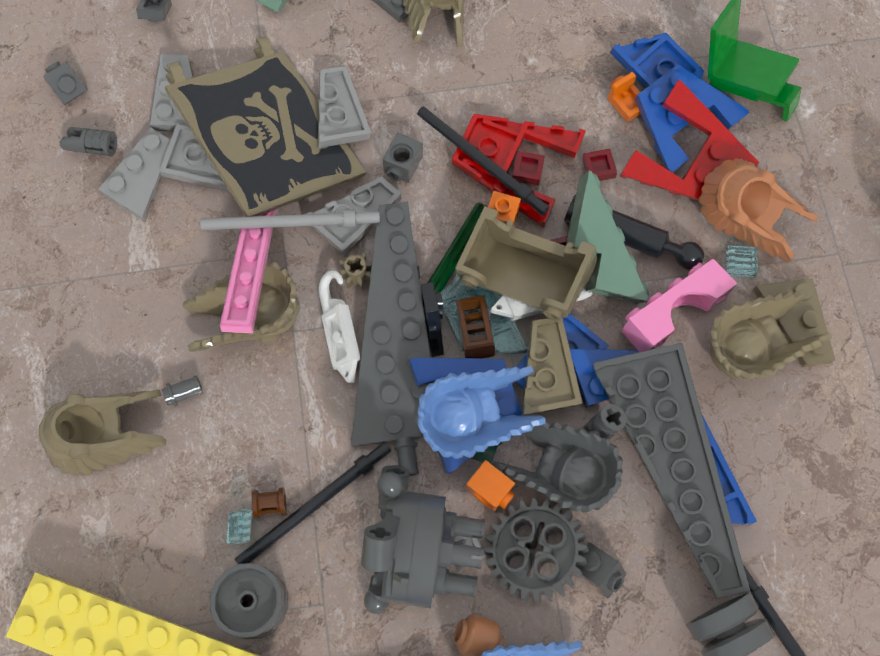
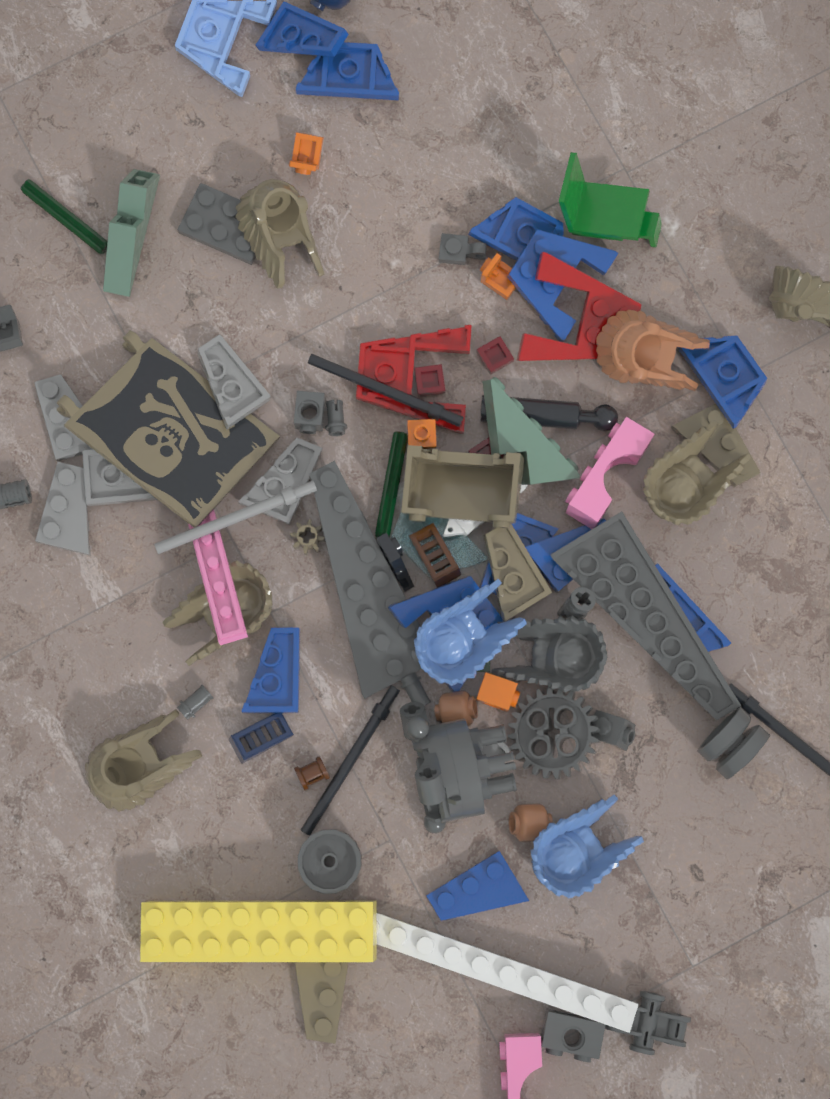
camera: 20 degrees left, 10 degrees up
clear light blue tile [226,509,252,545] -> none
white plate [318,270,361,383] -> none
clear light blue tile [726,245,758,277] -> none
none -> dark blue slope [229,713,294,764]
none -> blue wing [241,628,300,713]
none -> dark grey pin [325,400,347,436]
none -> nougat head [434,690,478,727]
none -> dark grey plate [439,233,487,265]
none -> blue wing [677,335,767,429]

